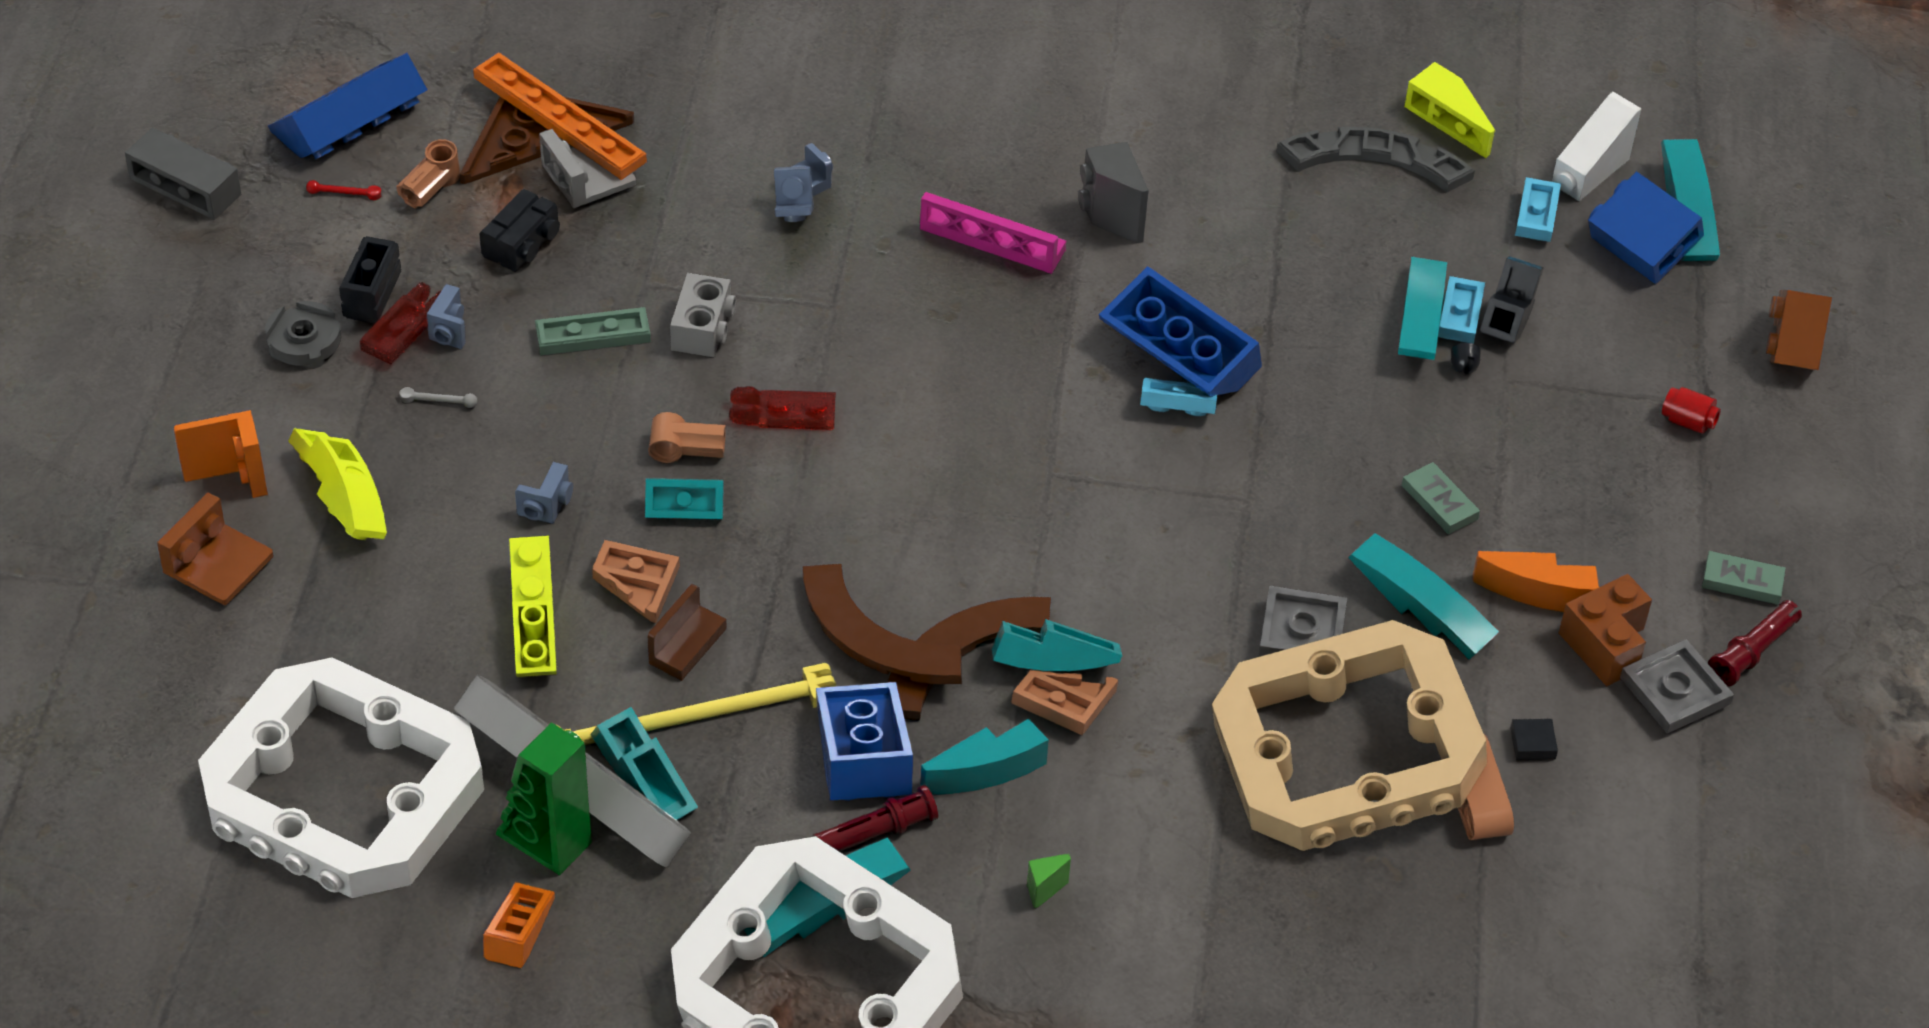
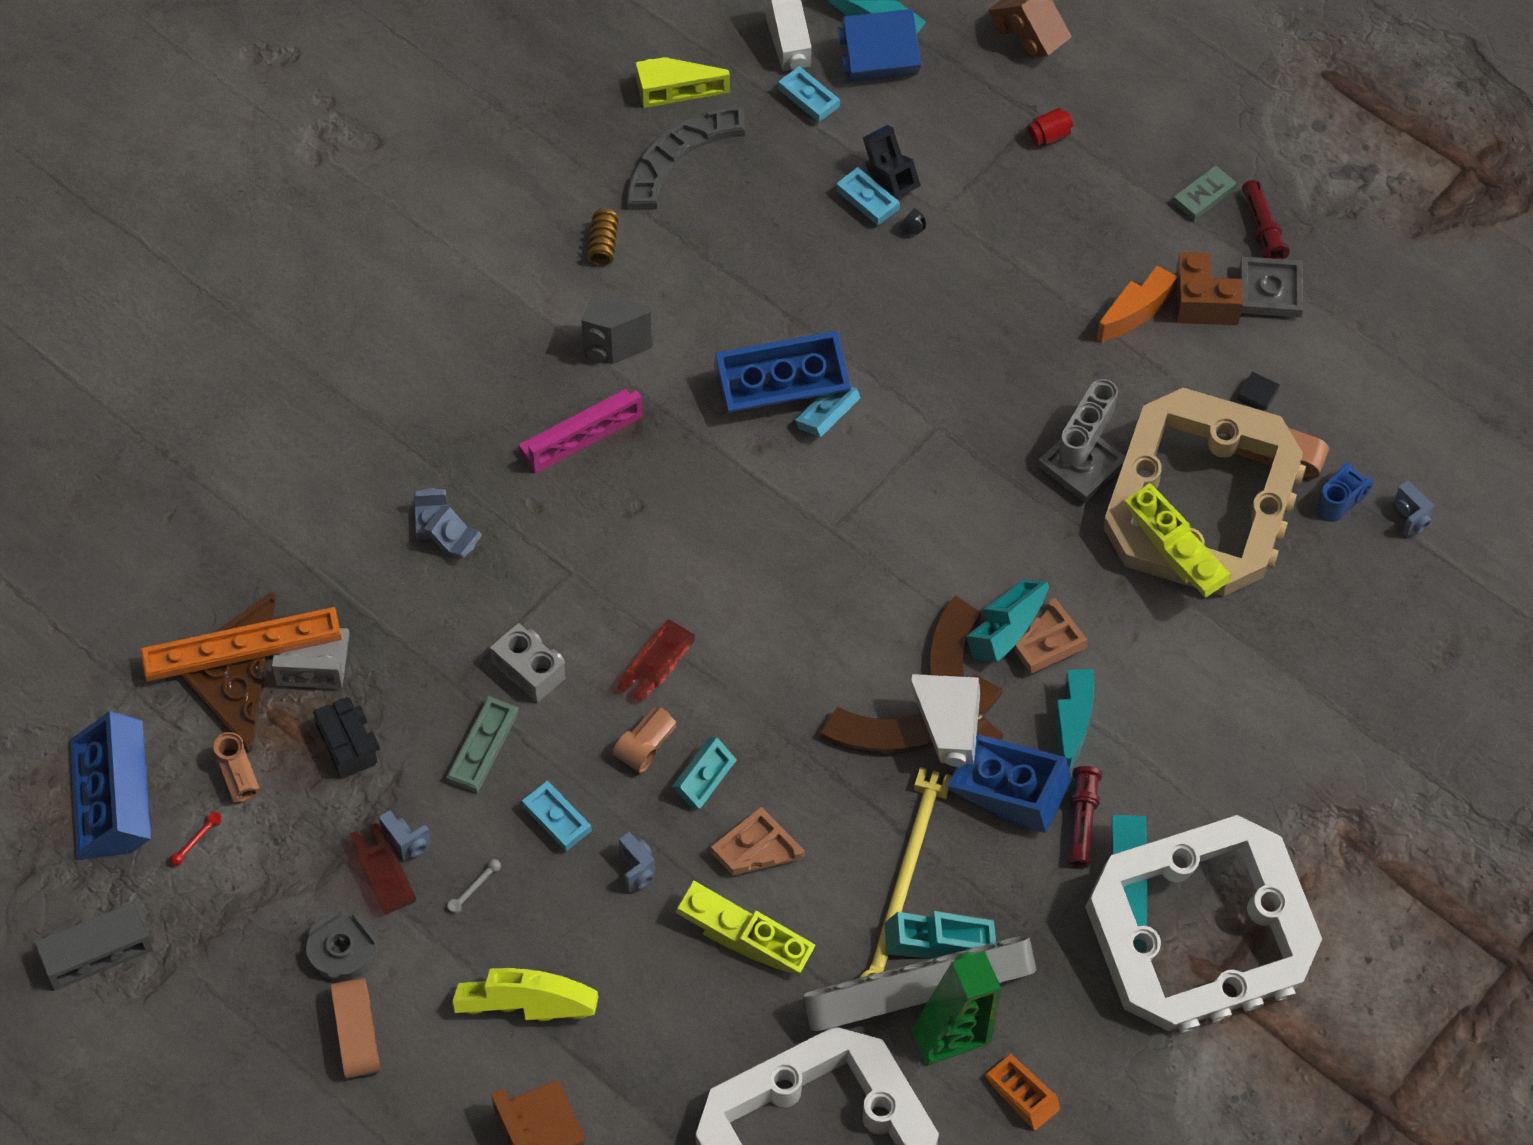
camera: 55 degrees left, 10 degrees up
orange bracket [174,410,268,498] -> none
black brick [339,236,401,324] -> none
reddish brown panel [648,584,727,681] -> none
bright green slope [1027,854,1071,908] -> none
teal slope [1348,533,1499,660] -> none
teal slope [1398,257,1447,360] -> none
sand green tile [1401,462,1480,535] -> none
none -> nougat beam [331,977,381,1079]
none -> medium azure plate [522,781,592,851]
none -> pearl gold piece [587,209,619,266]
none -> white slope [911,674,980,767]
none -> light grey beam [1059,379,1118,466]
none -> neon yellow slope [1124,483,1231,598]
none -> blue piece [1317,462,1375,522]
none -> sand blue bracket [1394,480,1435,538]

